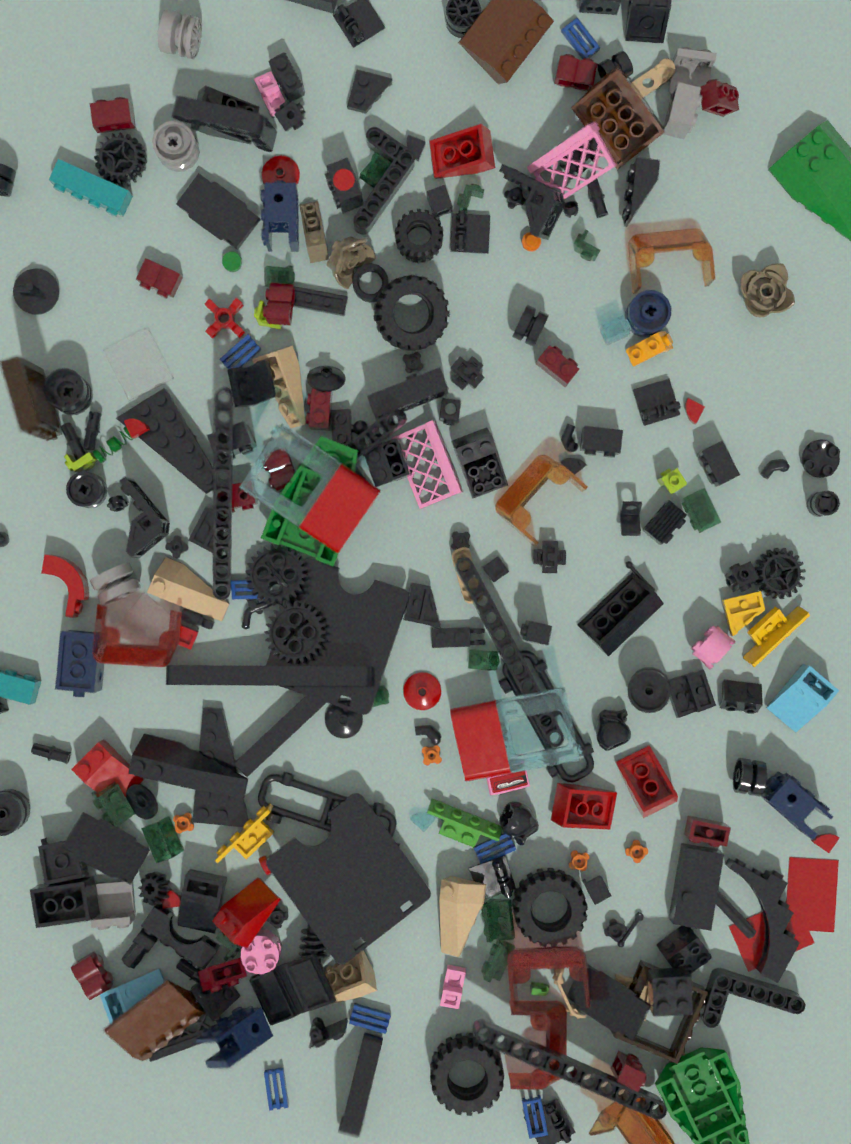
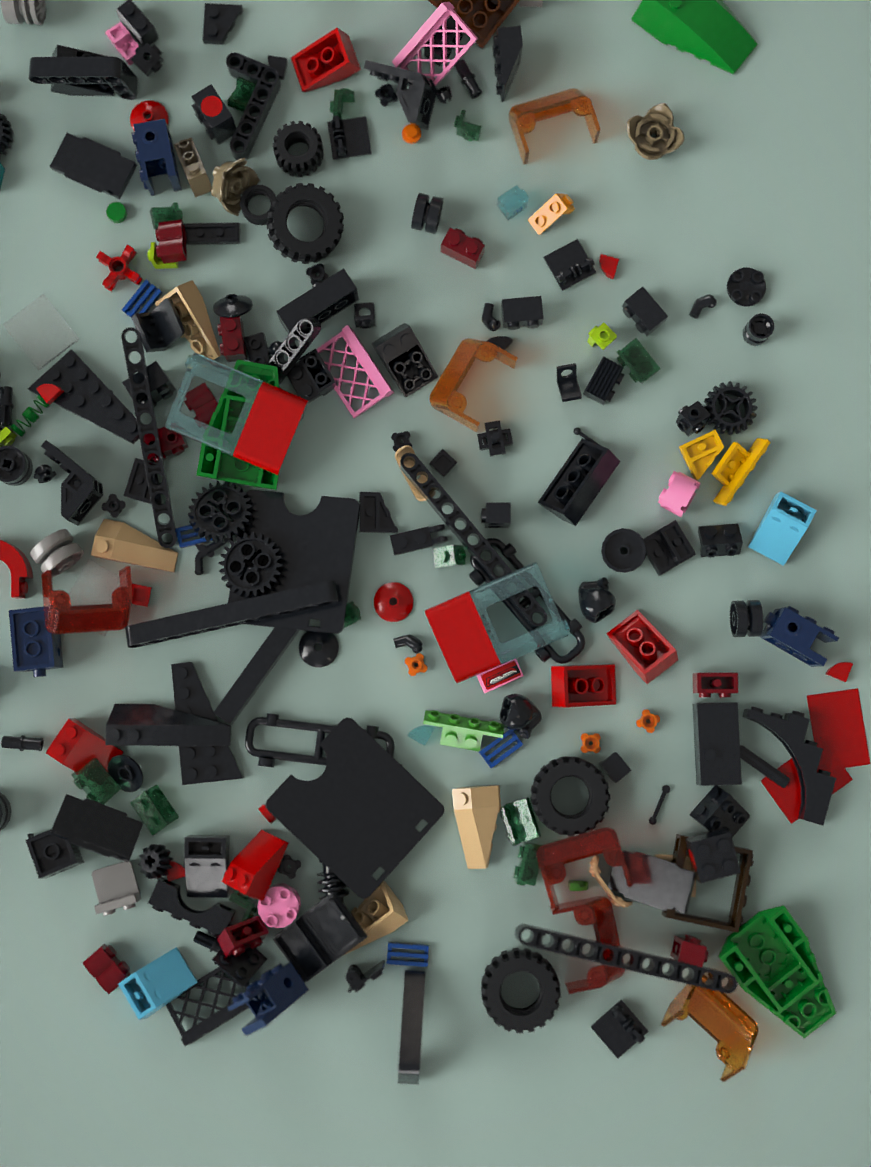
camera: 10 degrees left, 5 degrees down
black brick [30,876,100,928] -> none
reddish brown slope [103,980,205,1061] -> none
black piece [121,928,158,969] -> none
dark red brick [136,258,183,299] -> none
light grey wheel [152,121,200,172] -> none
orange plate [173,812,194,834] -> none
black bar [179,608,215,630] -> none
yellow bracket [215,803,274,863] -> none
blue tile [264,1068,289,1111] -> none
black panel [427,185,453,218] -> none
bright pink slope [440,964,466,1009] -> none
black piece [450,356,485,391] -> none
black hinge [469,855,516,900] -> none
blue tile [521,1095,548,1139] -> none
black plate [604,919,627,942] -> none
dark blue wheel [625,290,671,337] -> none
black beam [700,968,806,1028] -> none

